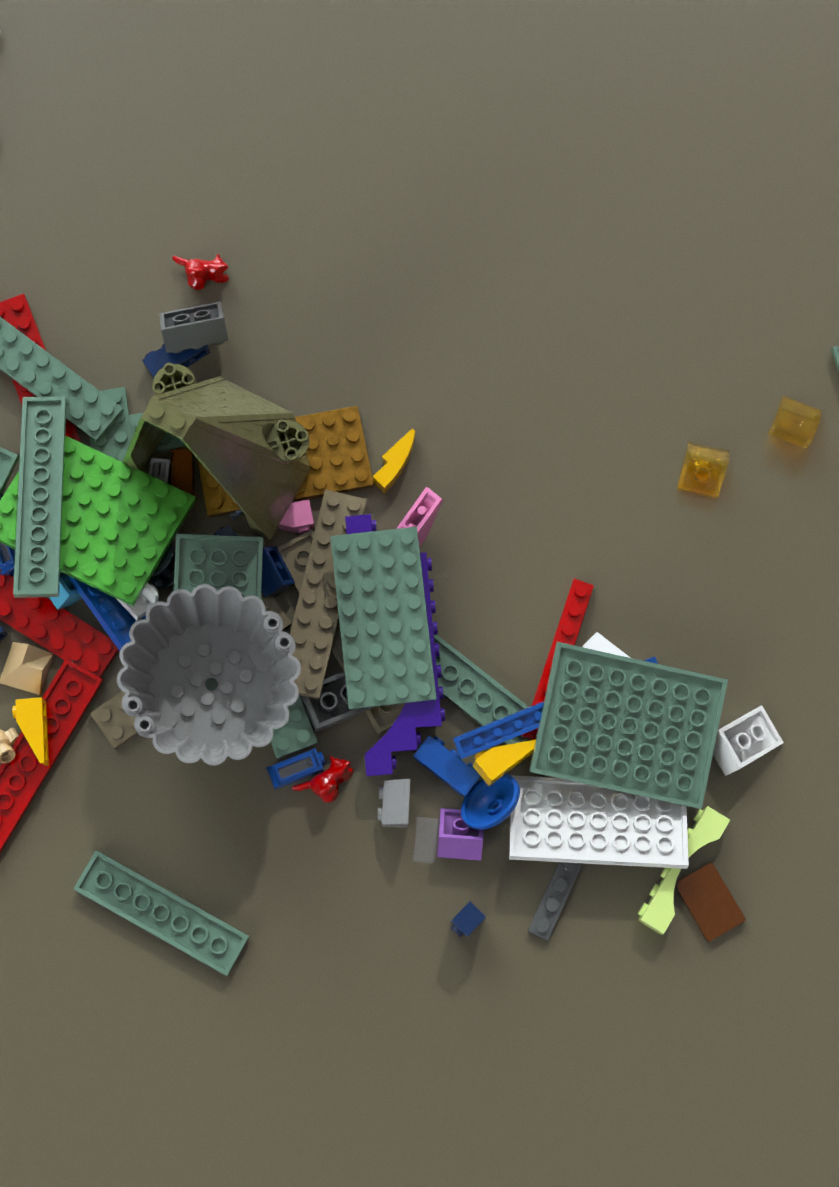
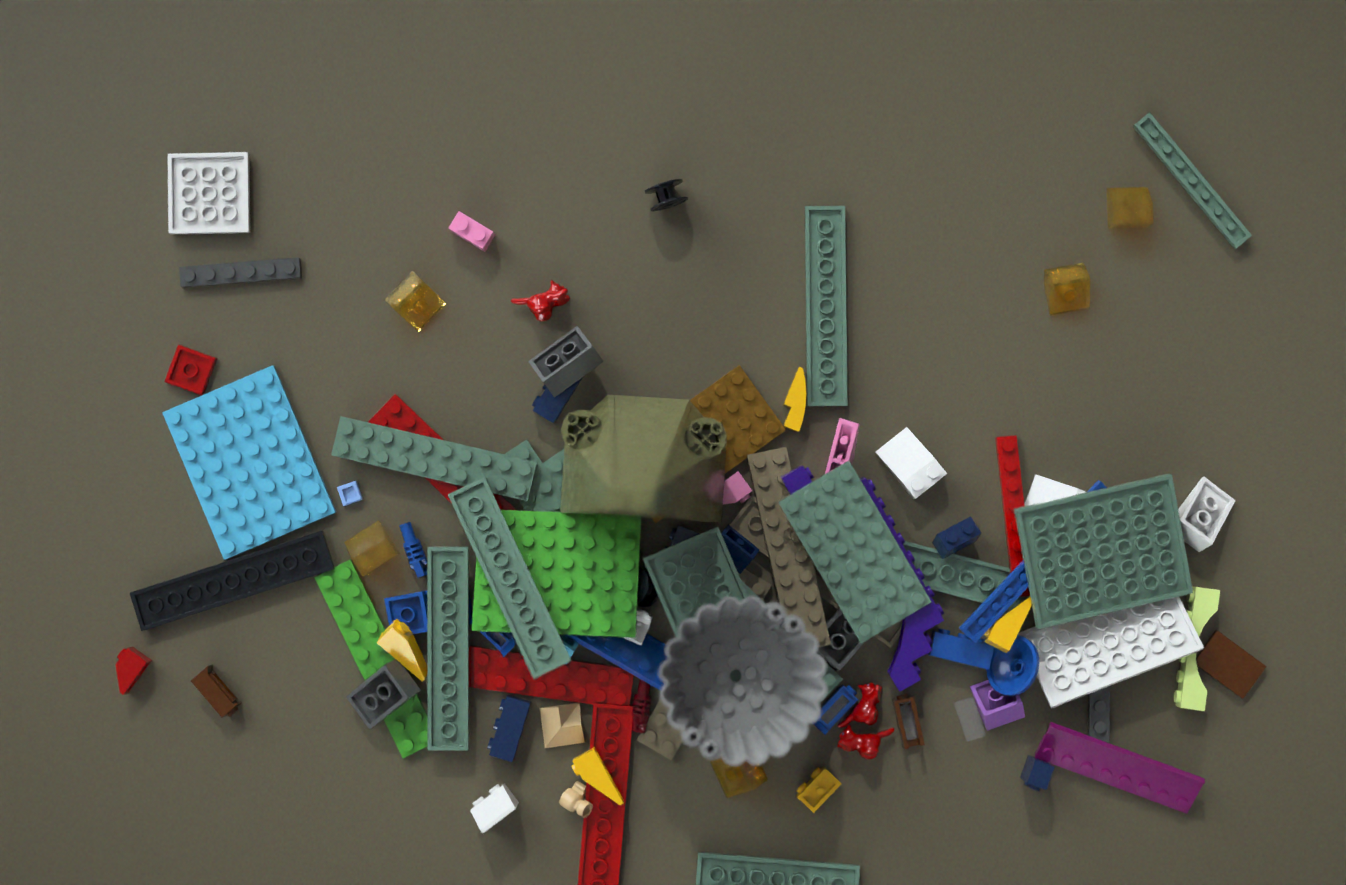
camera: 20 degrees left, 10 degrees up
light grey slope [378,779,410,828] -> none
none -> clear yellow slope [384,271,446,332]
none -> bright pink brick [449,211,495,252]
none -> dark red hinge [632,679,652,733]
none -> black piece [645,179,688,211]
none -> clear yellow slope [709,756,768,798]
none -> yellow bracket [796,766,842,813]
none -> sand green plate [805,206,848,406]
none -> red animal [837,725,895,760]
none -> white slope [875,427,947,499]
none -> reddish brown window [892,693,925,749]
none -> dark blue brick [932,516,981,559]
none -> magenta plate [1035,722,1205,814]

